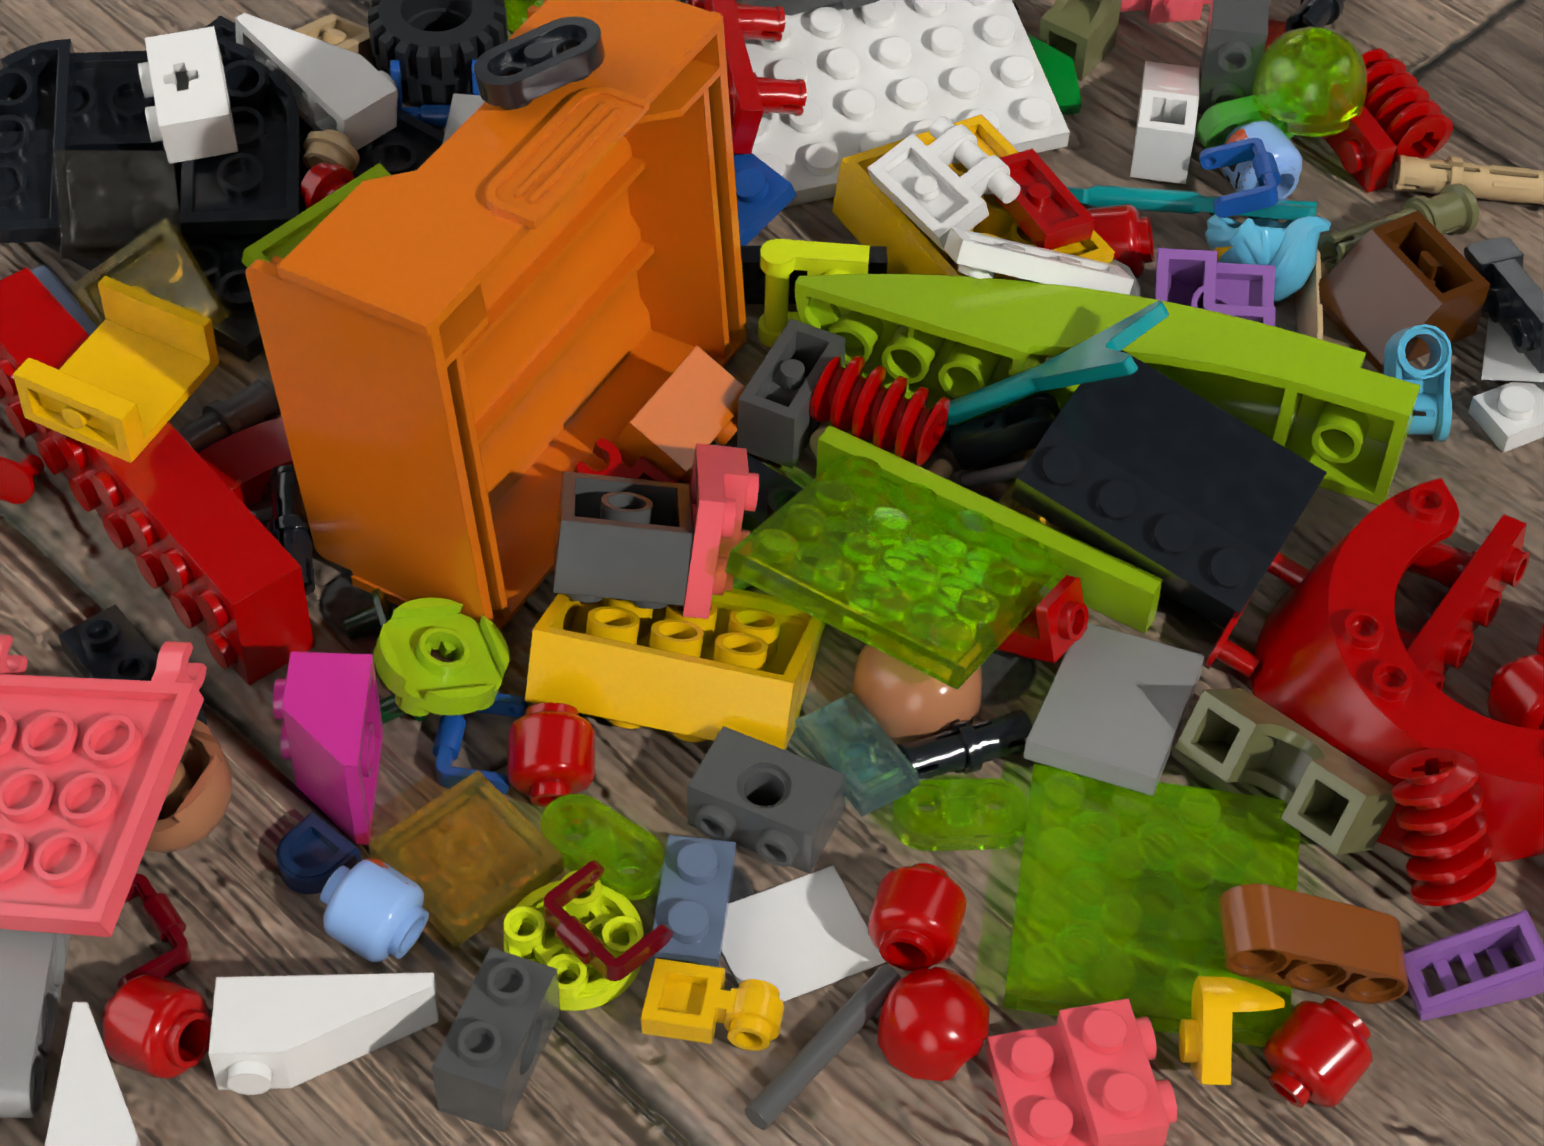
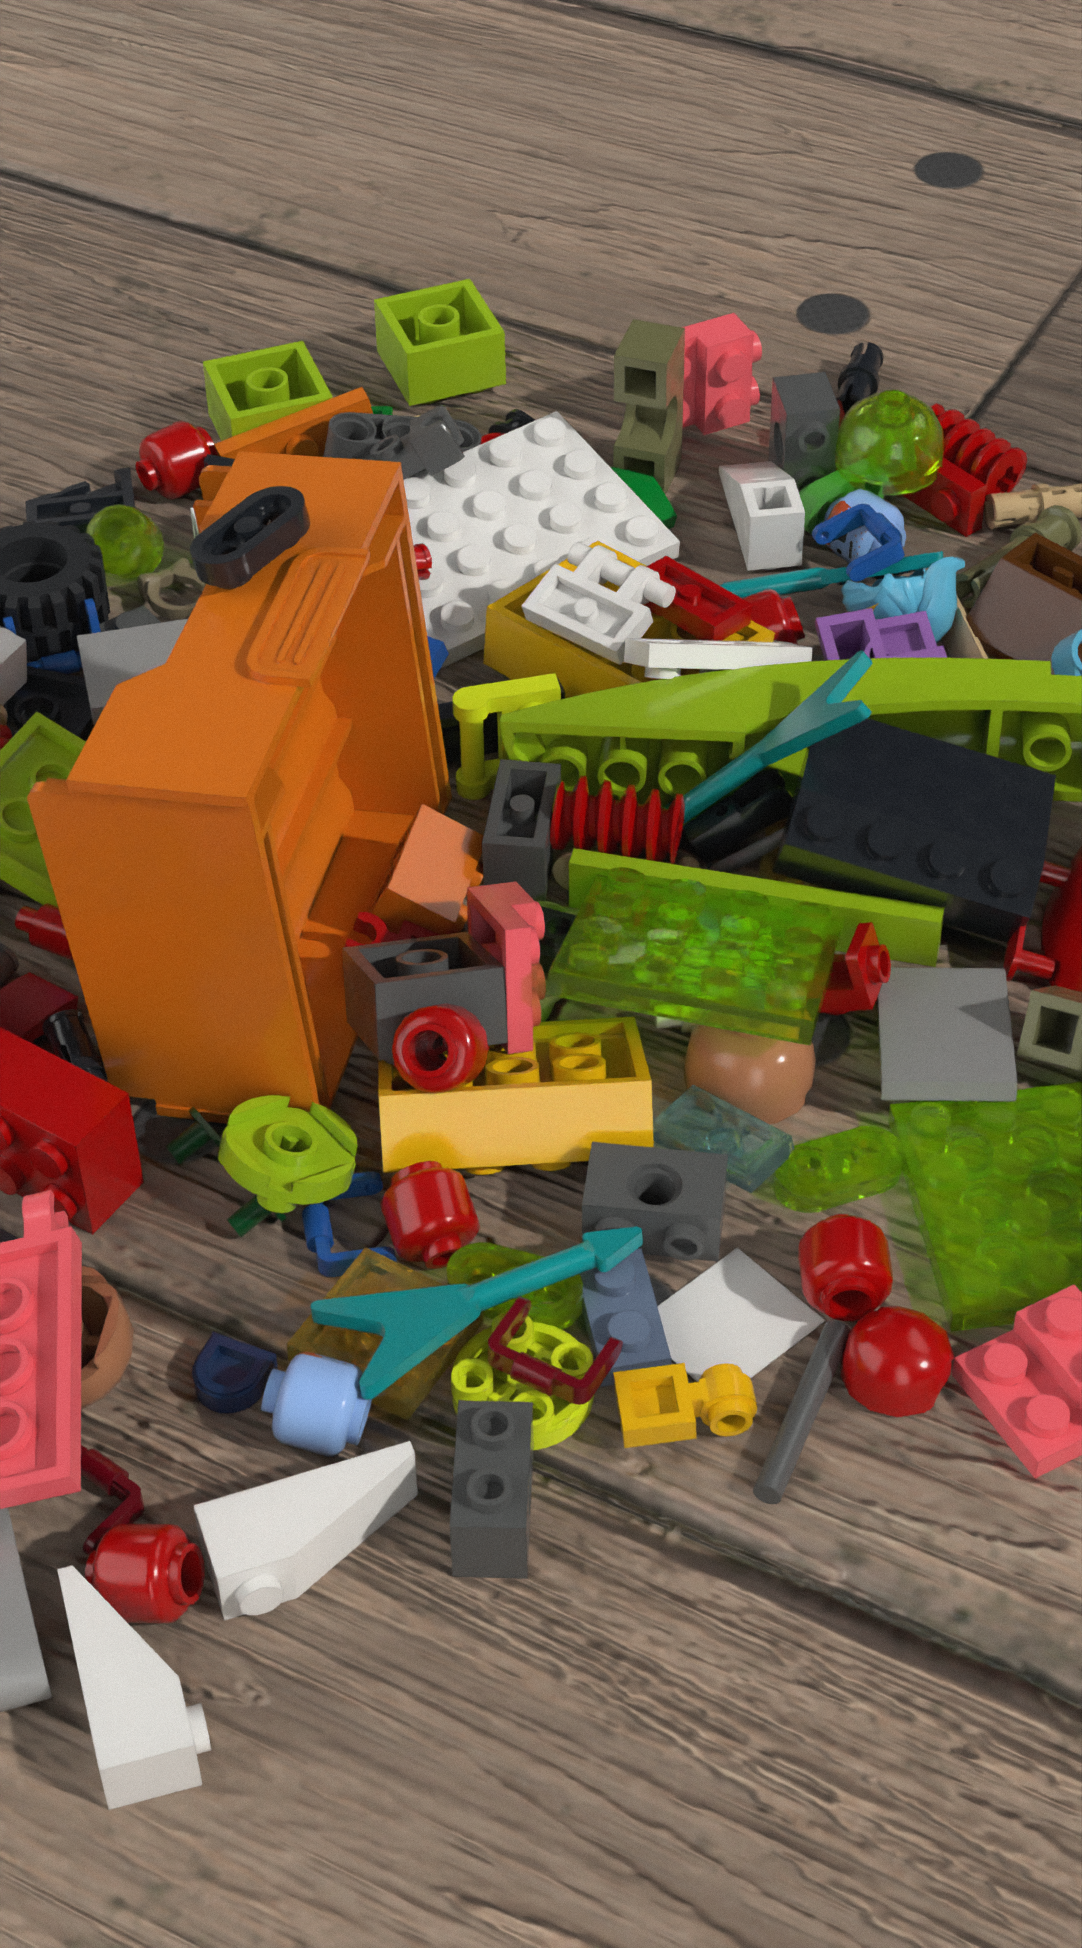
camera: 15 degrees left, 5 degrees down
dark pink slope [273,652,384,845] -> none
black pin [896,709,1032,786] -> none
none -> teal piece [310,1226,643,1400]
none -> red head [391,1003,489,1094]

